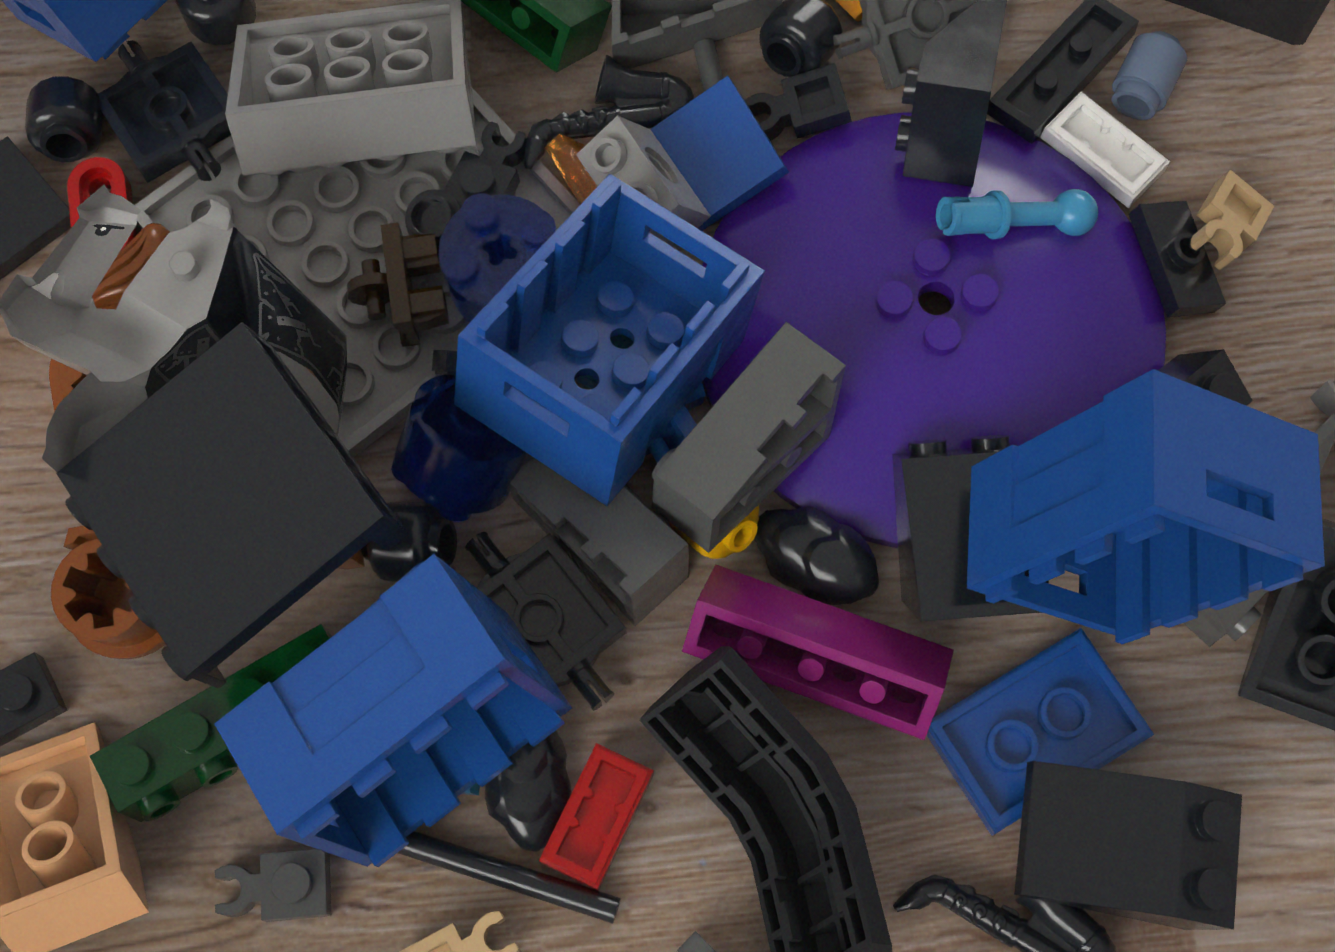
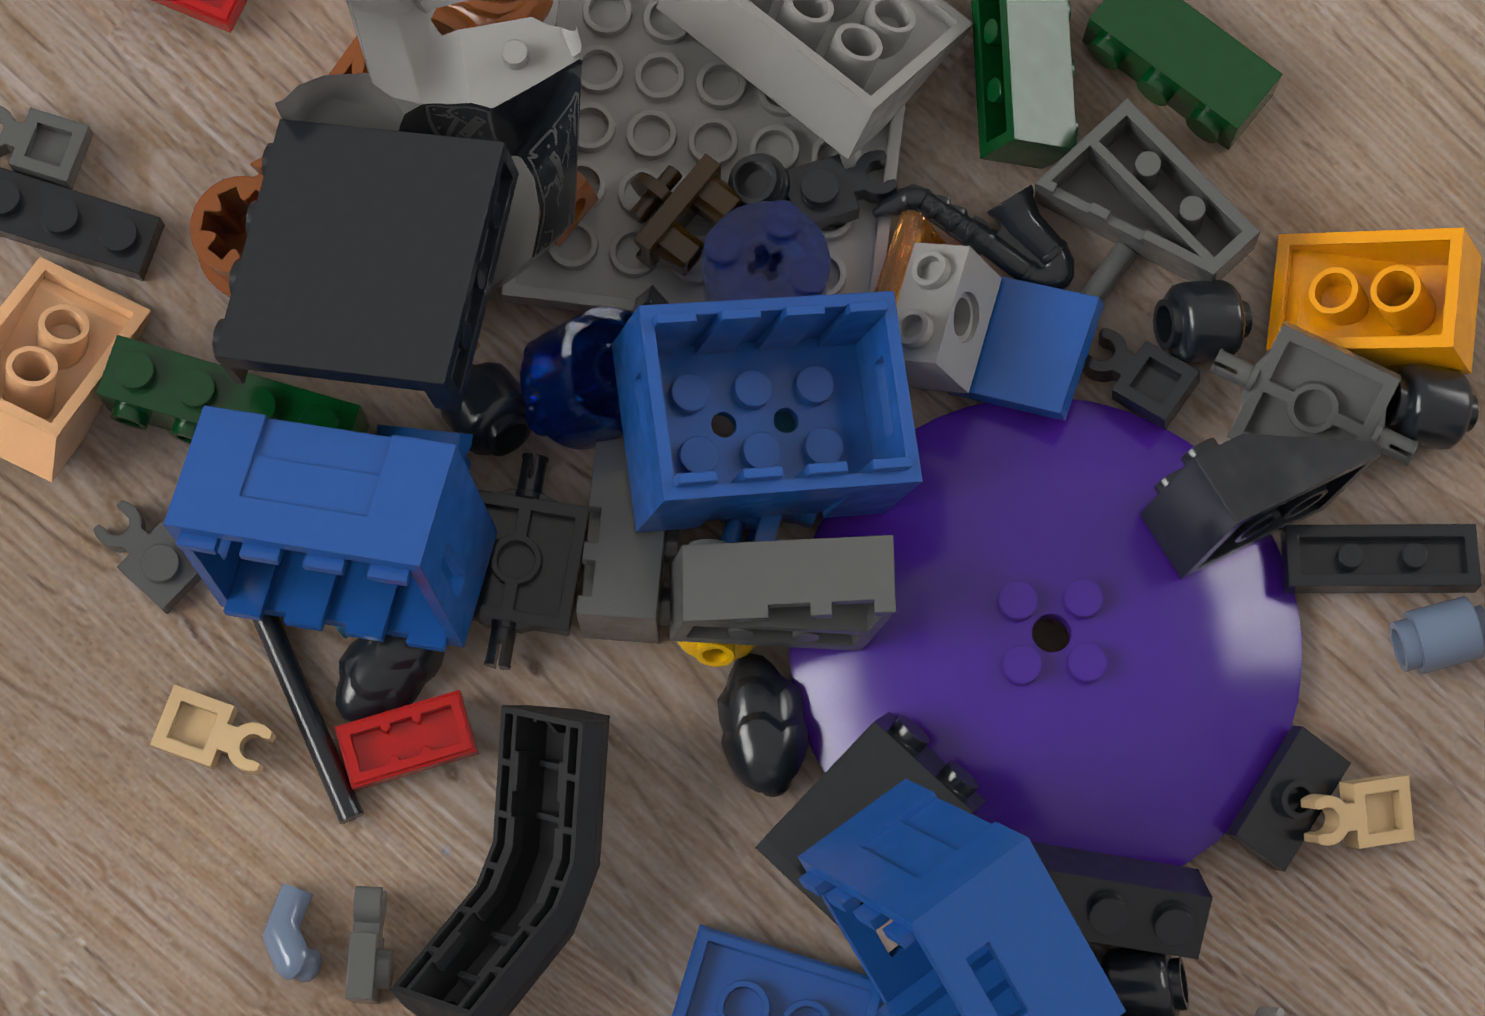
camera: 45 degrees right, 5 degrees up
magenta brick [682,564,954,740] -> none
dark azure pin [936,189,1098,239] -> none
white plate [1040,92,1170,208] -> none

